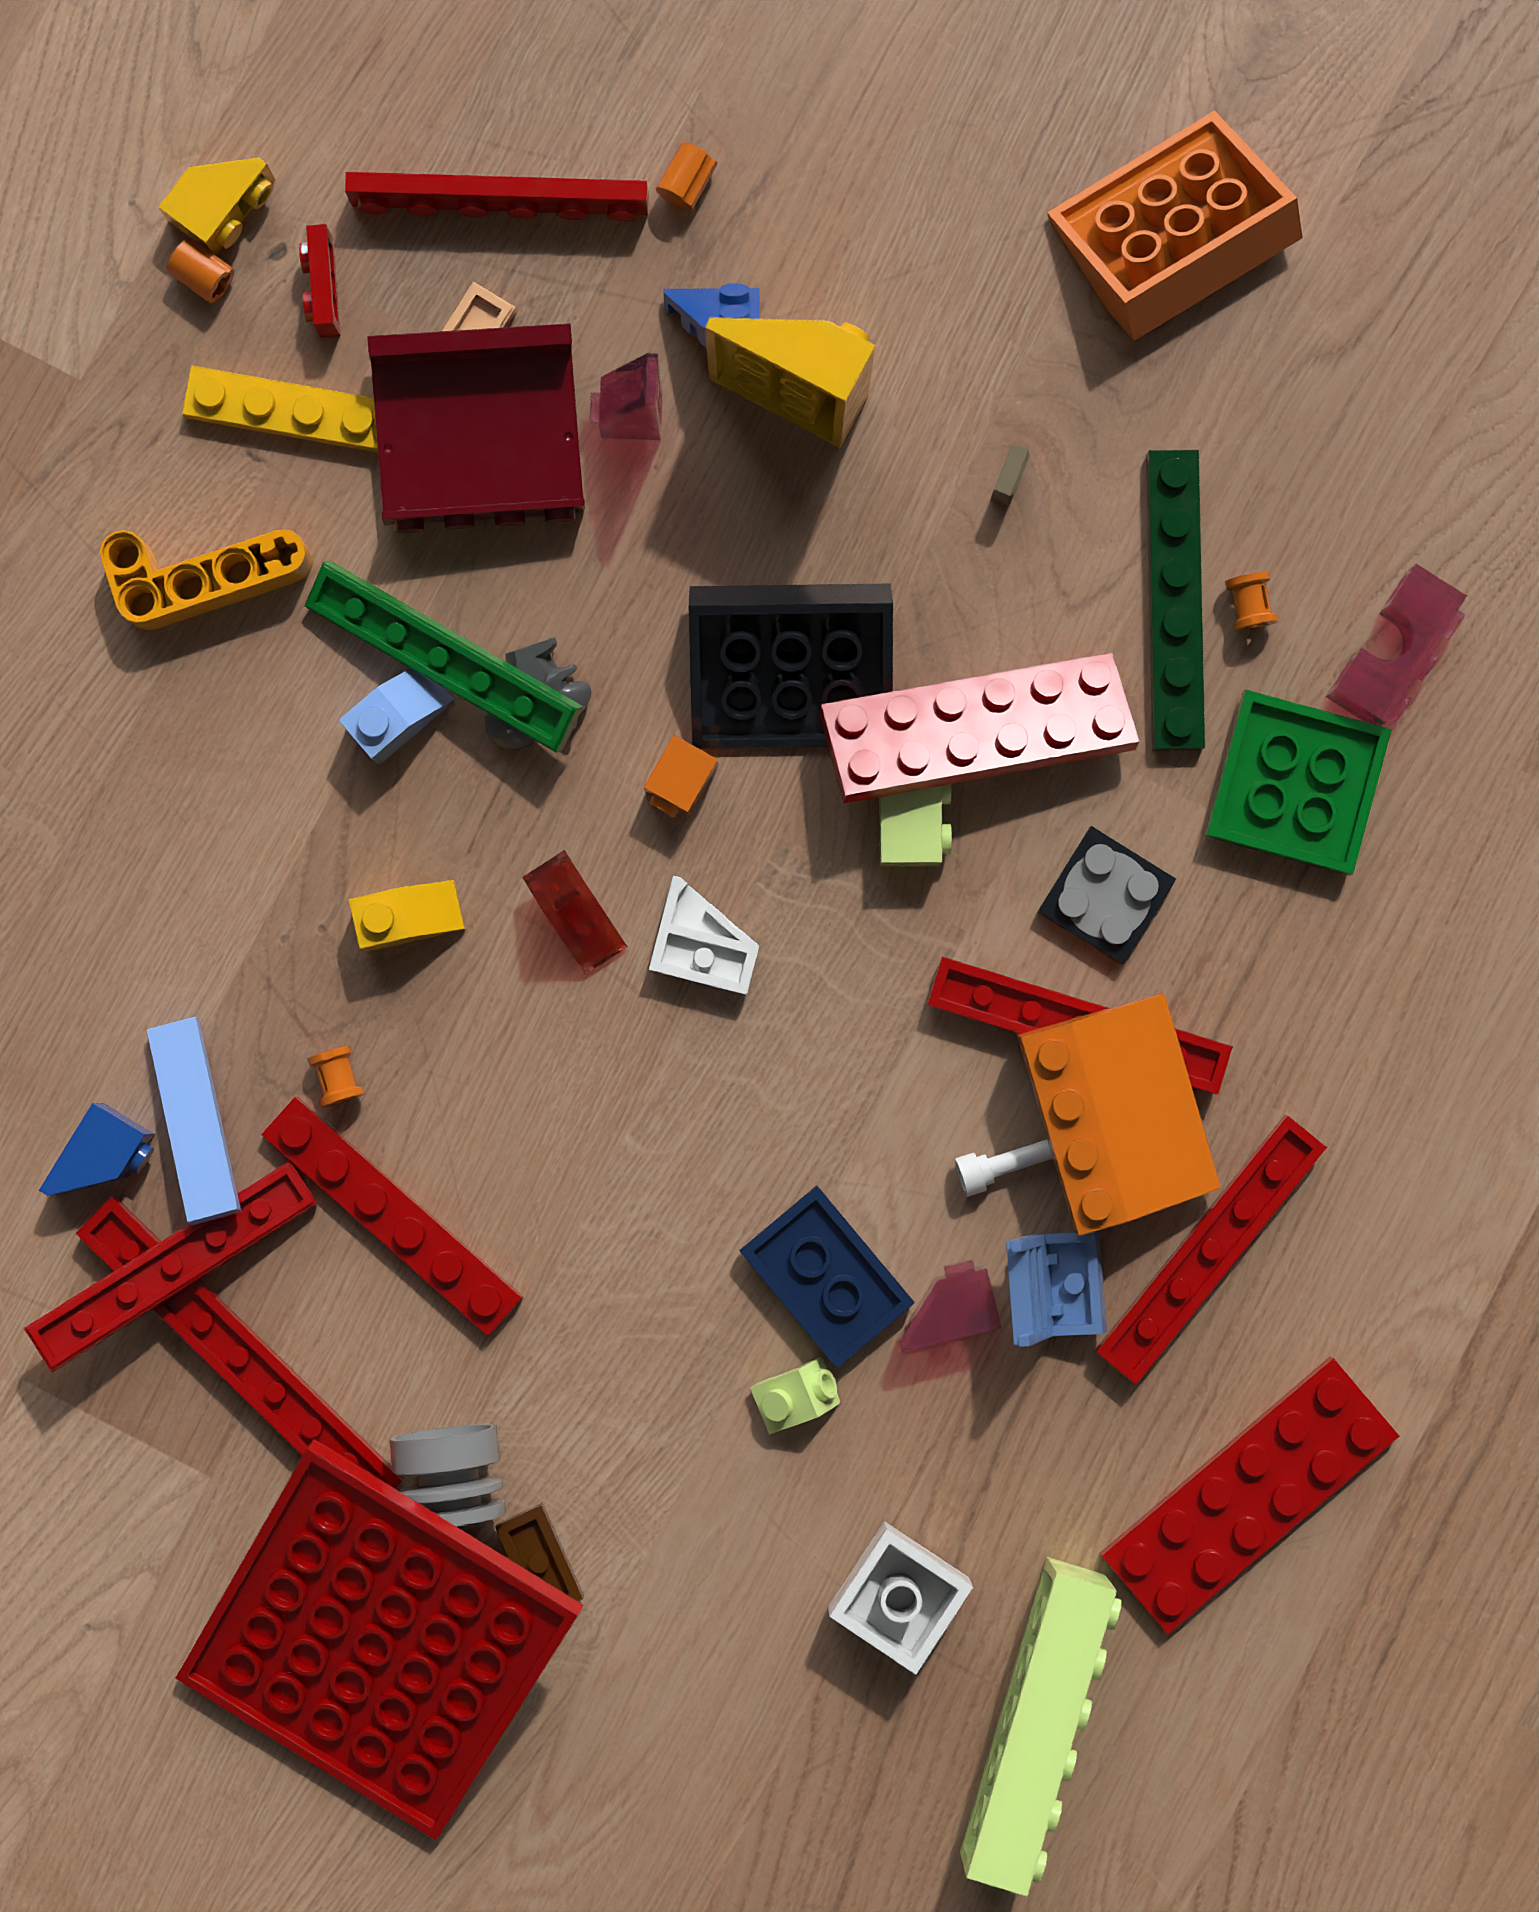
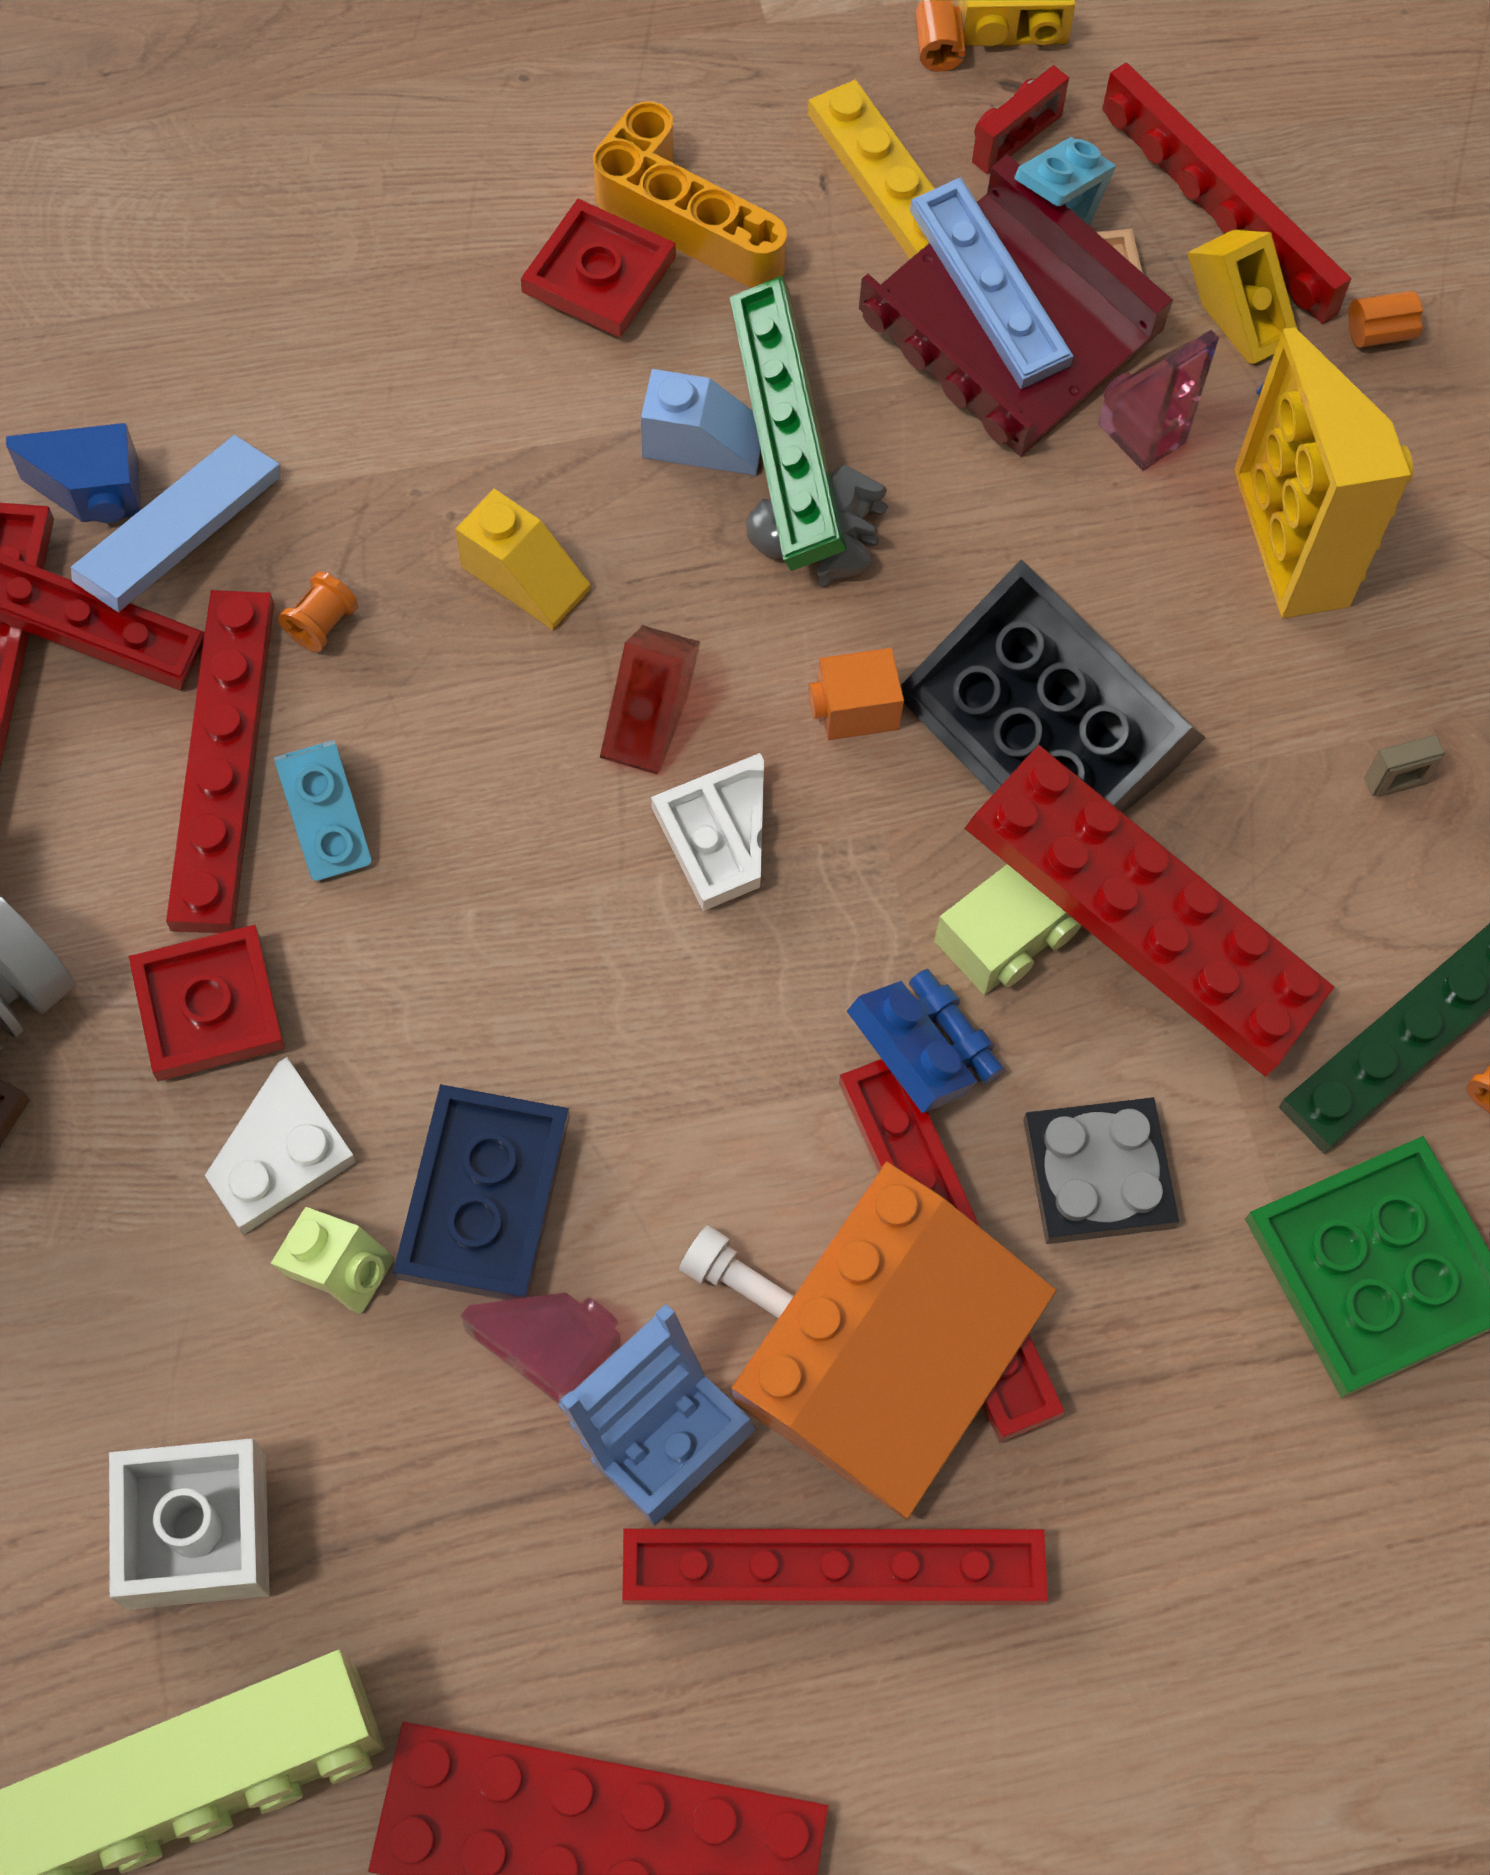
camera: 50 degrees right, 20 degrees down
none -> red plate [128,925,286,1082]
none -> white wing [205,1057,356,1235]
none -> medium azure bracket [274,740,372,881]
none -> red plate [521,198,676,338]
none -> blue plate [847,969,1005,1114]
none -> light blue tile [910,177,1073,389]
none -> medium azure bracket [1014,137,1117,225]
none -> yellow slope [1187,230,1297,364]

